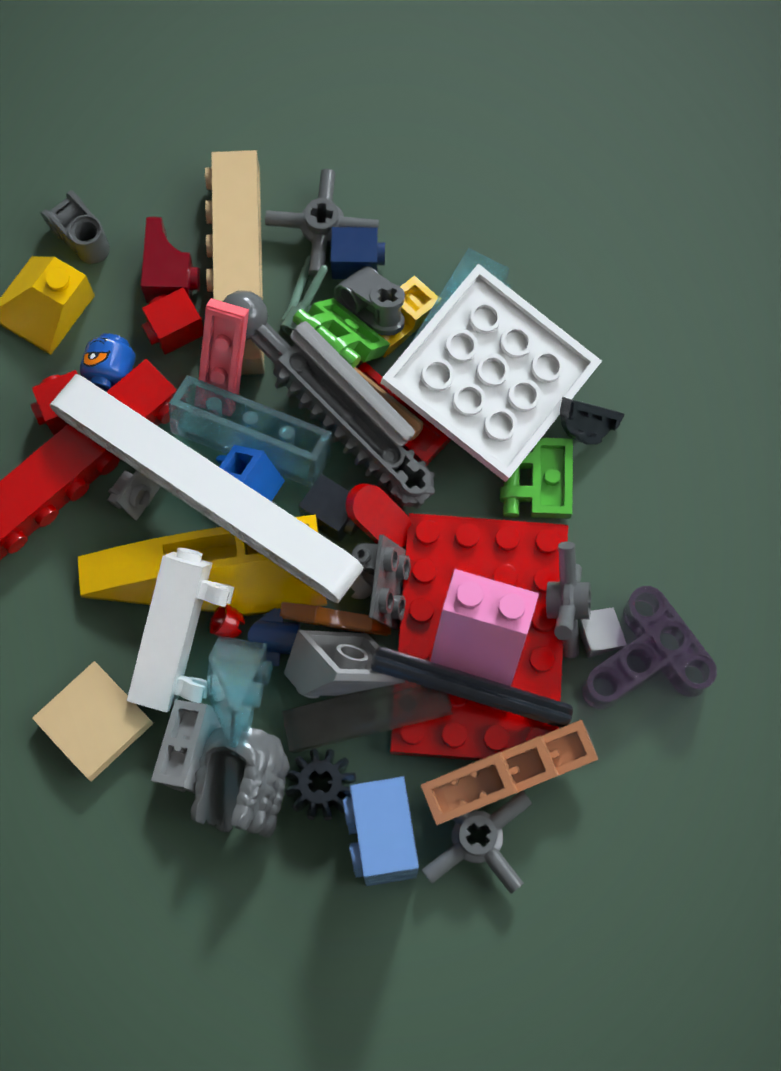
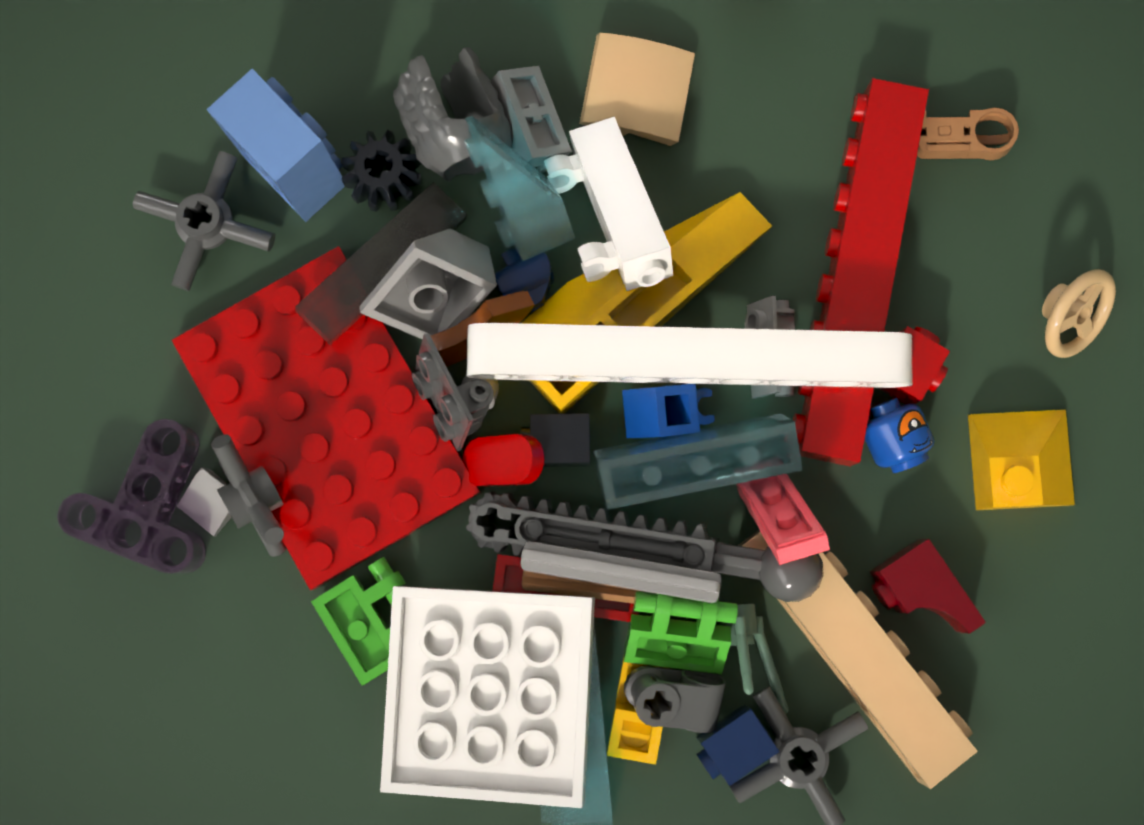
camera: 145 degrees right, 10 degrees up
dark grey piece [41,190,110,264] -> none
red brick [141,287,204,355] -> none
red hinge [209,604,245,639] -> none
black axle [371,647,573,728] -> none
nougat slope [421,720,599,825] -> none
bright pink slope [430,569,539,686] -> none
black tile [560,397,625,445] -> none

